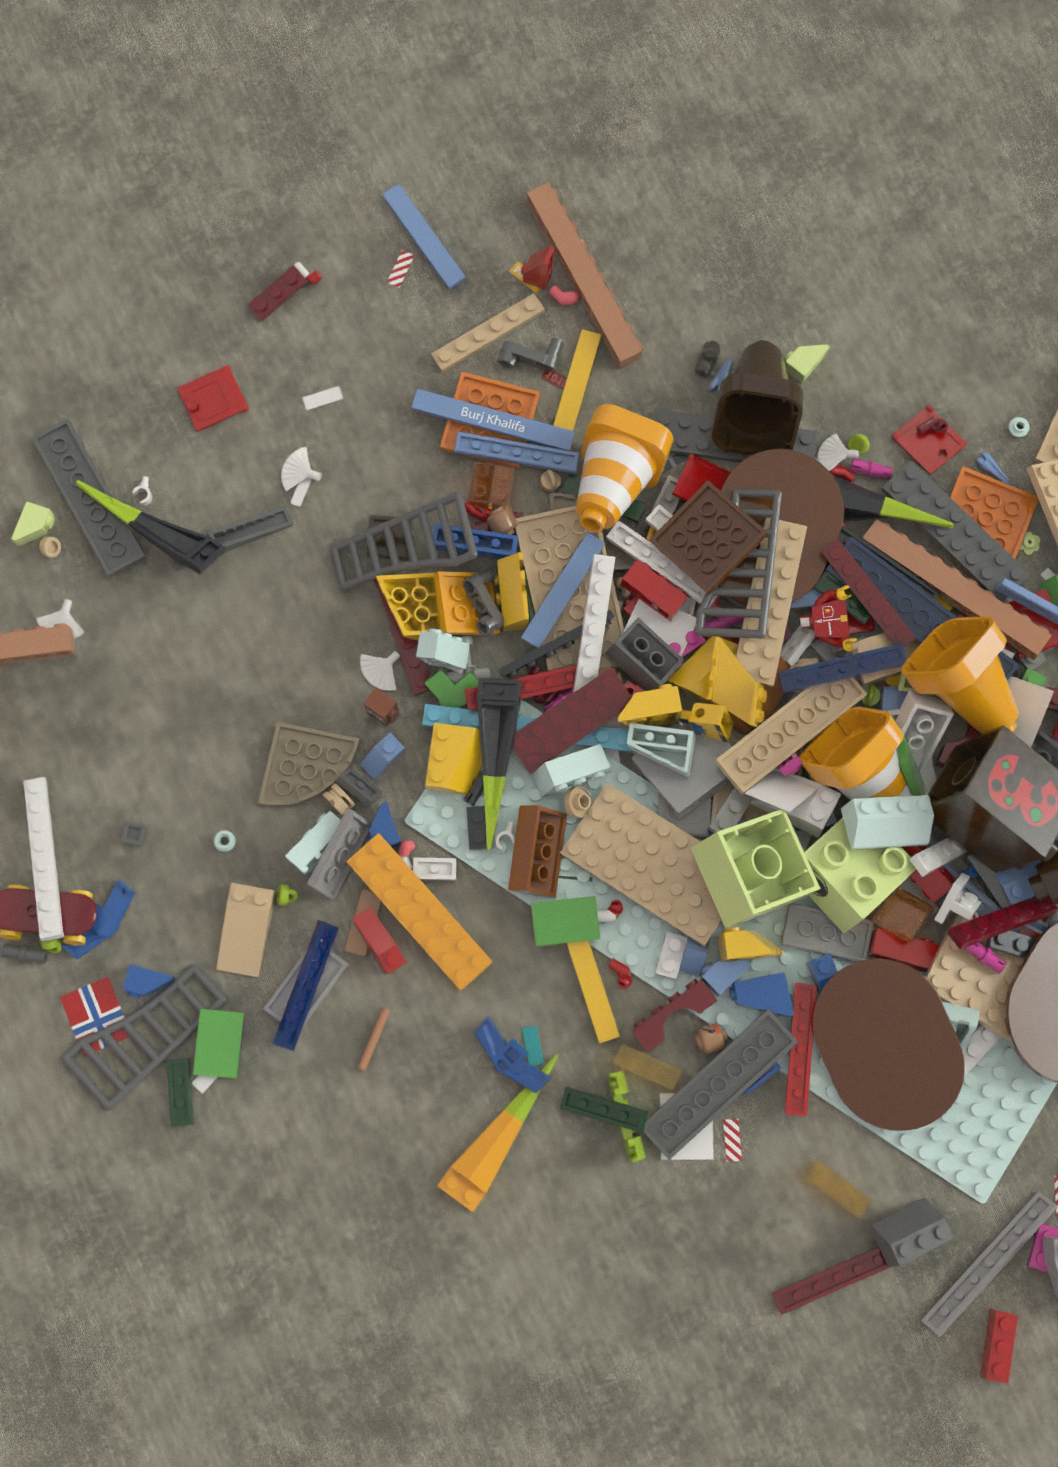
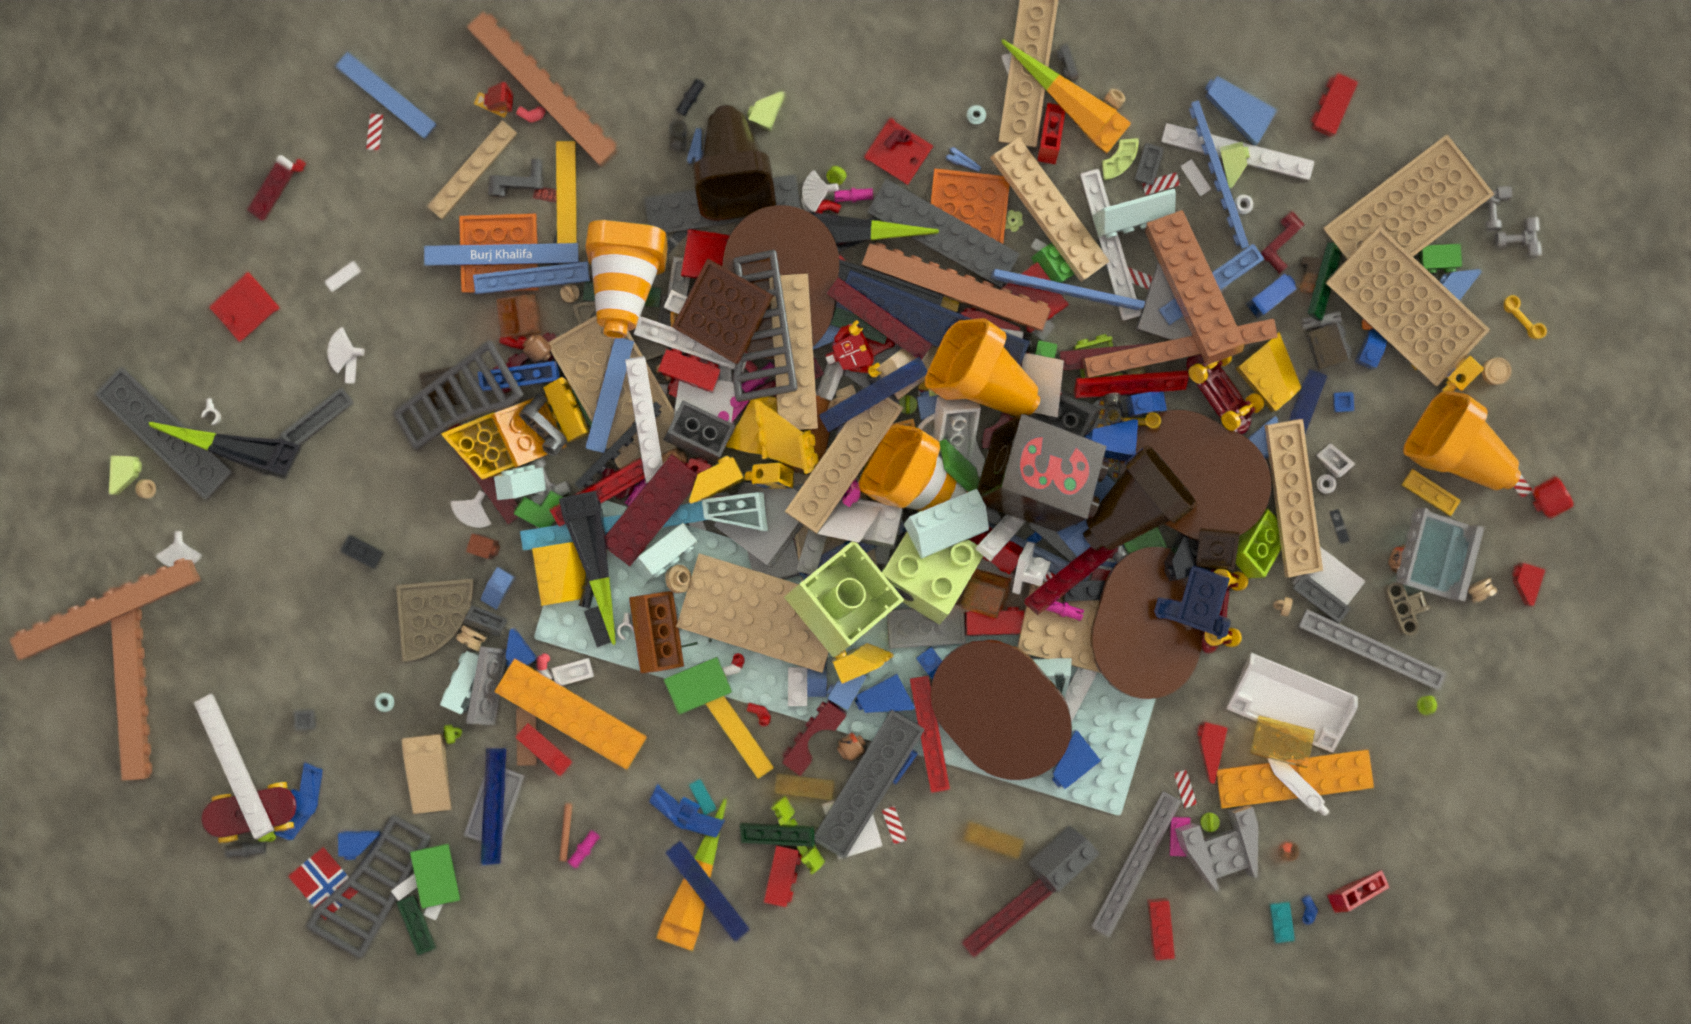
camera: 15 degrees left, 10 degrees up
none -> black plate [340,534,384,569]
none -> white sticker [391,874,417,901]
none -> dark pink pin [568,830,600,868]
none -> clear blue tile [665,840,750,942]
none -> black pin [675,78,706,117]
none -> red brick [764,845,802,907]
none -> blue slope [1051,729,1101,789]

